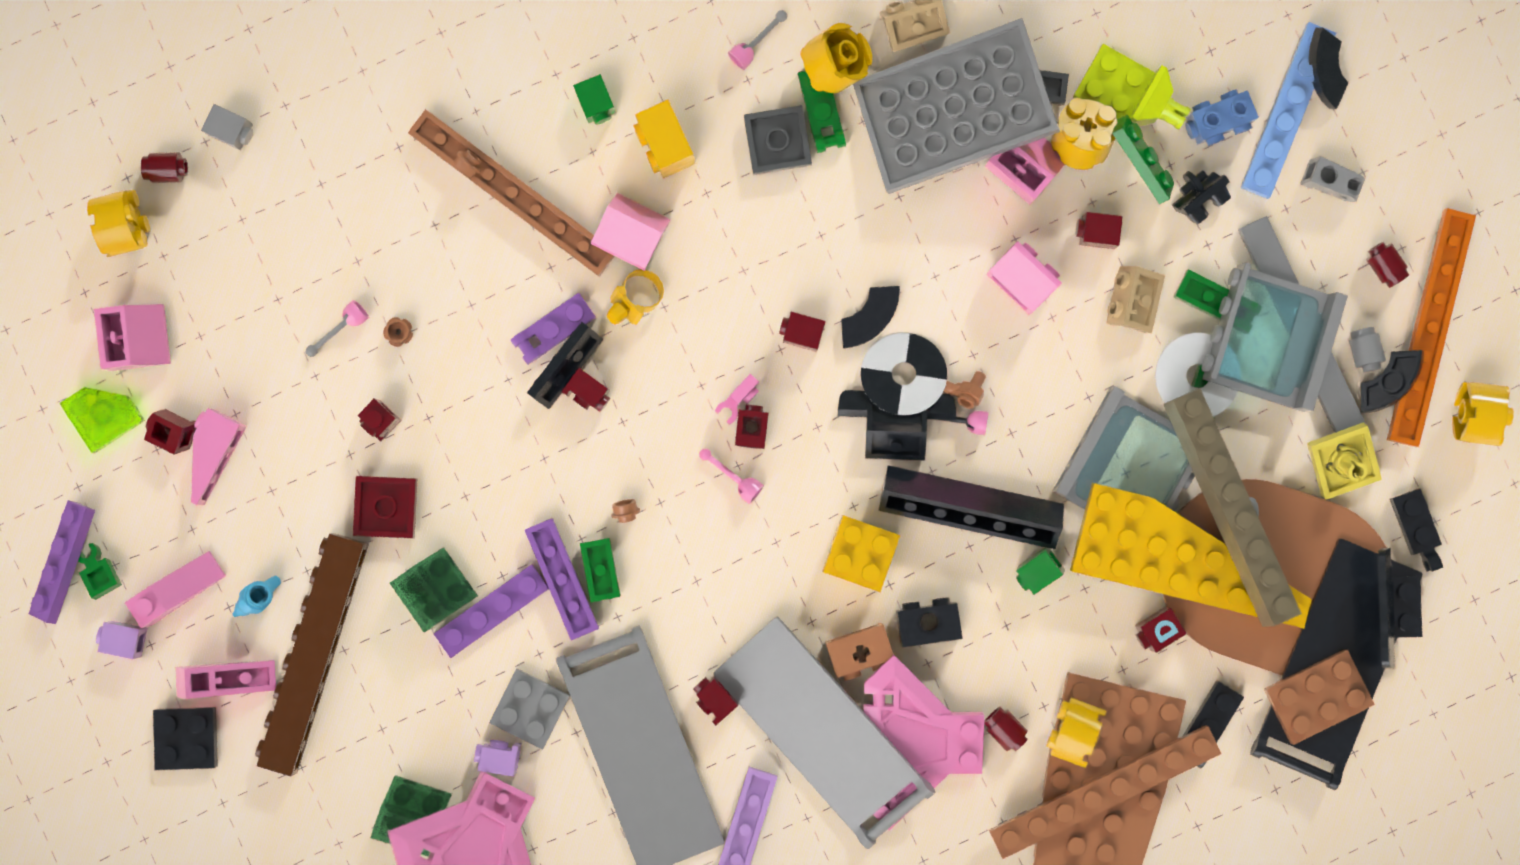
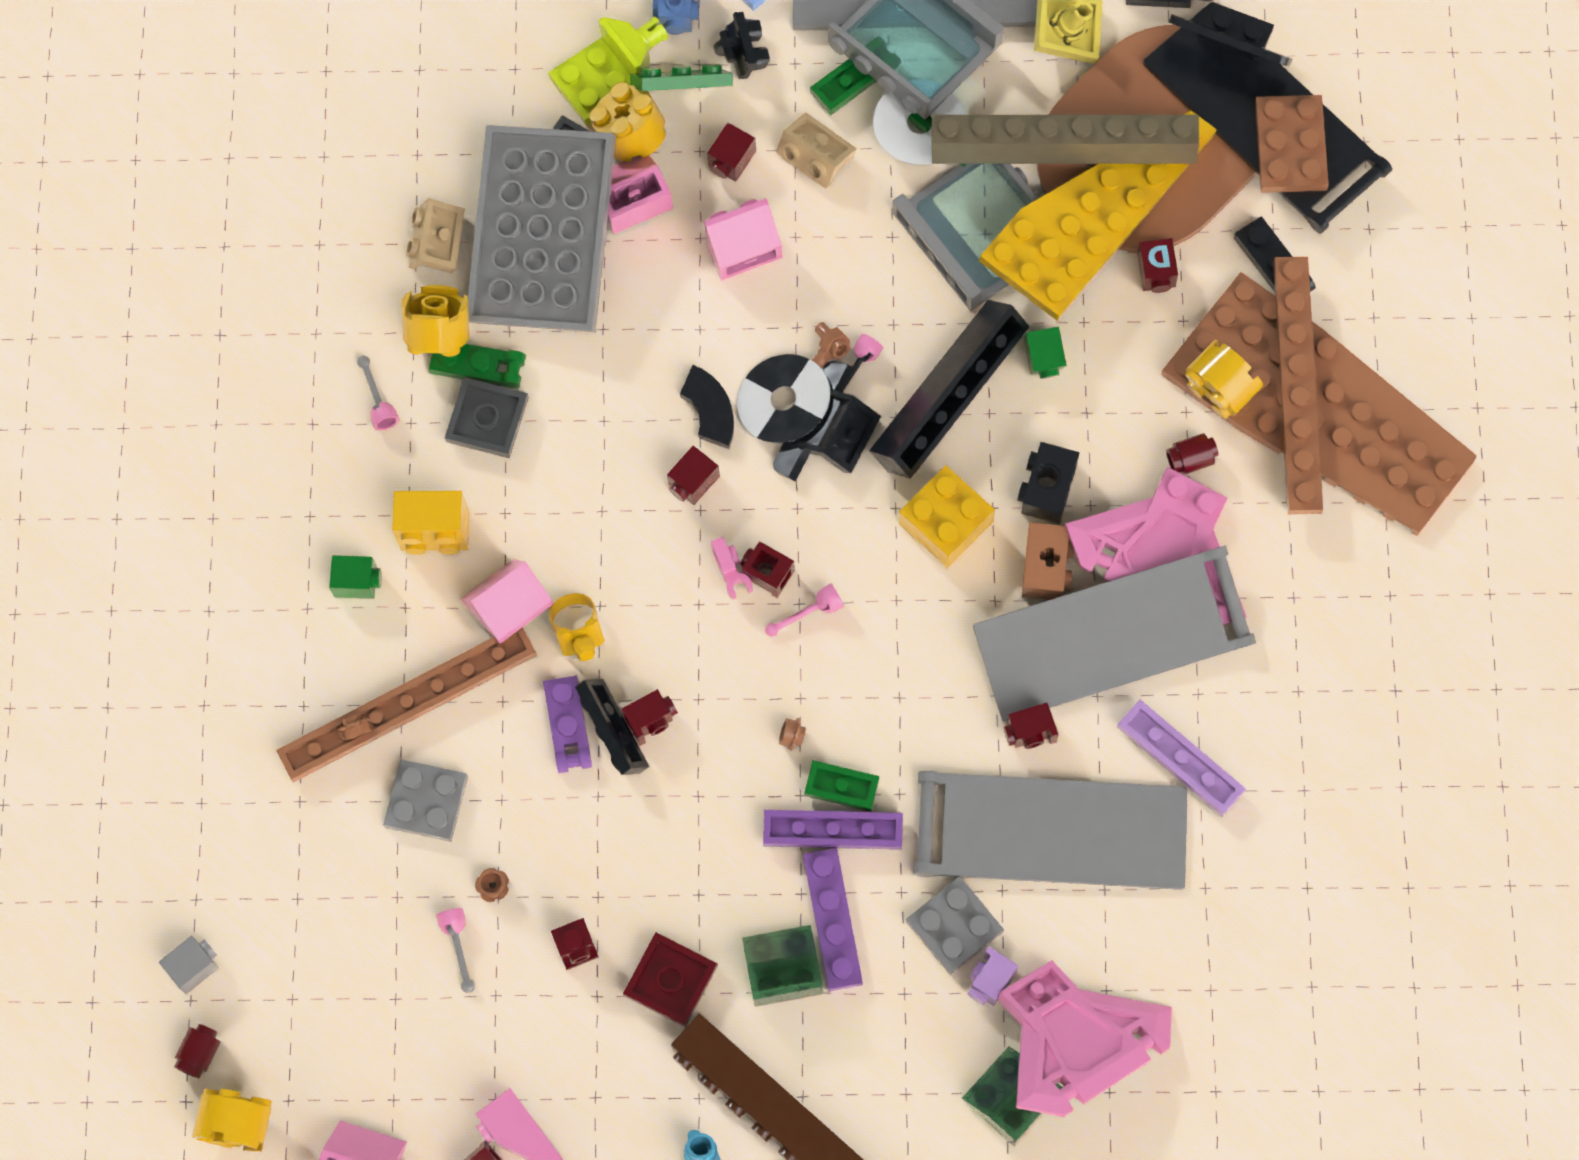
camera: 60 degrees left, 15 degrees down
none -> light grey plate [383,759,468,842]

